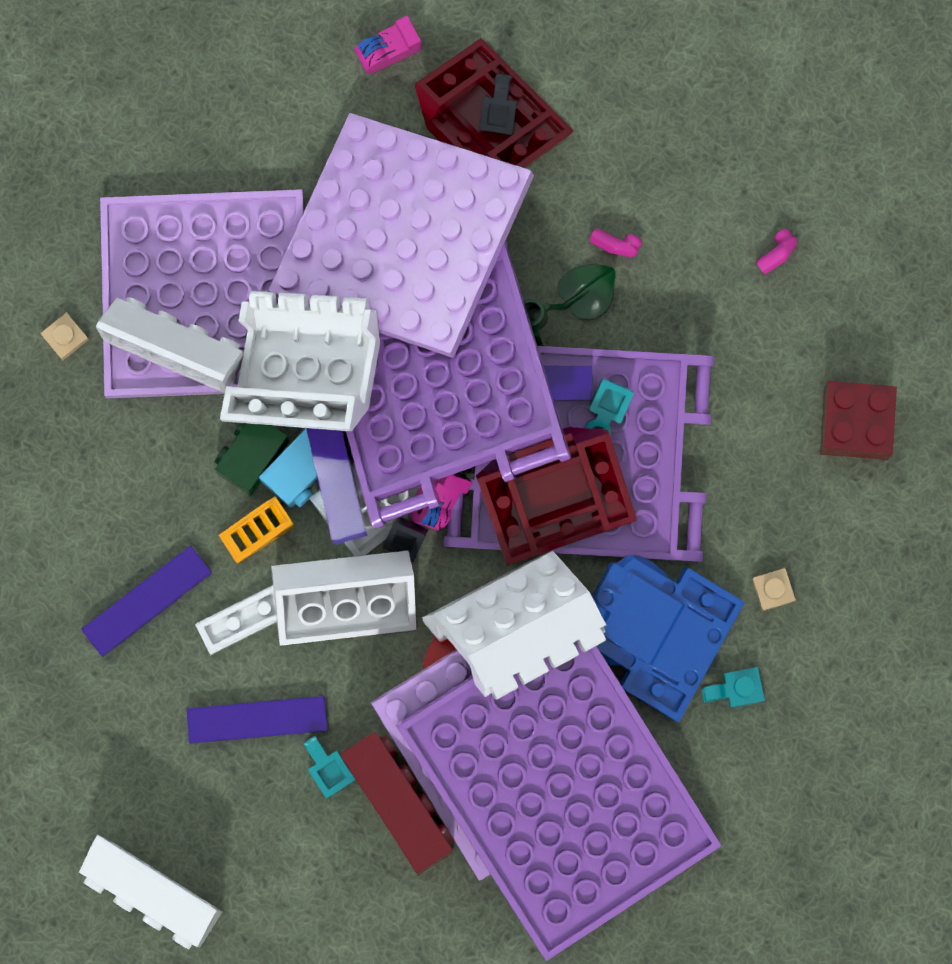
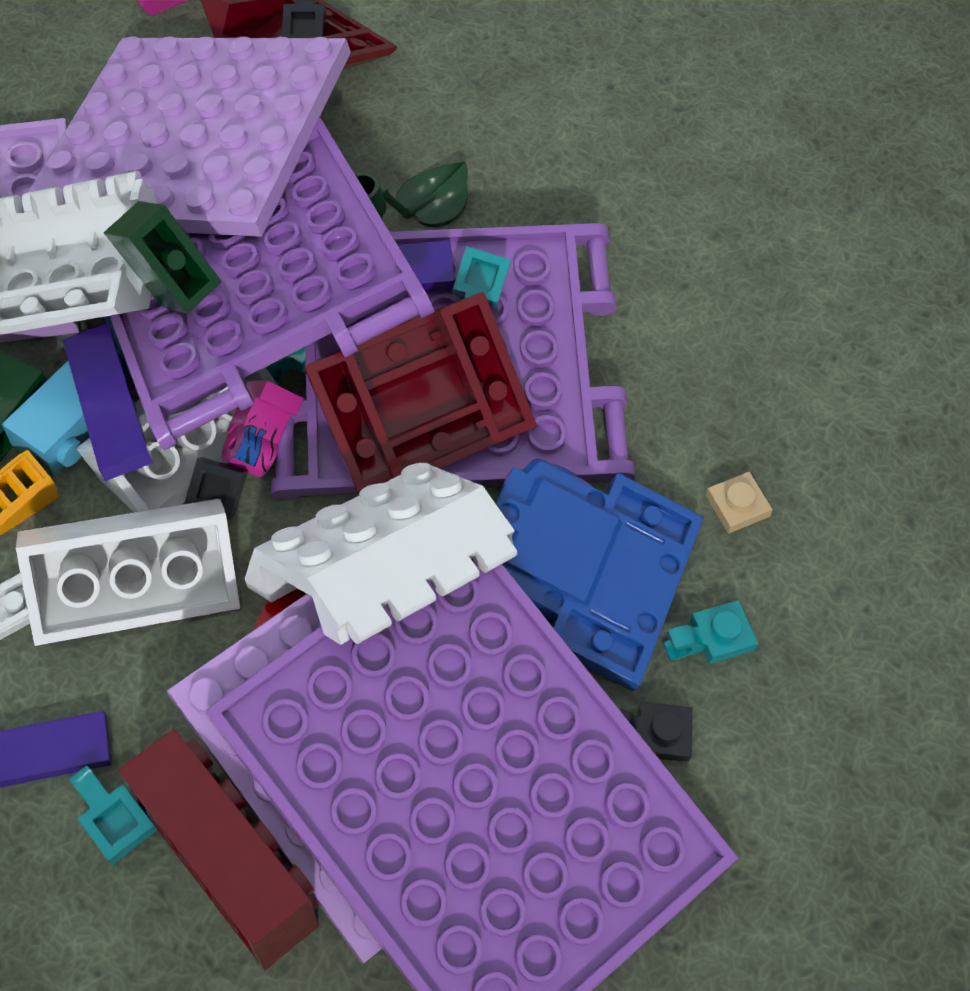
camera: 10 degrees left, 20 degrees down
dark pink arm [590,228,642,258] -> none
dark pink arm [756,229,797,275] -> none
dark red brick [820,381,897,460] -> none
none -> dark green brick [103,201,222,314]
none -> black plate [619,702,693,762]

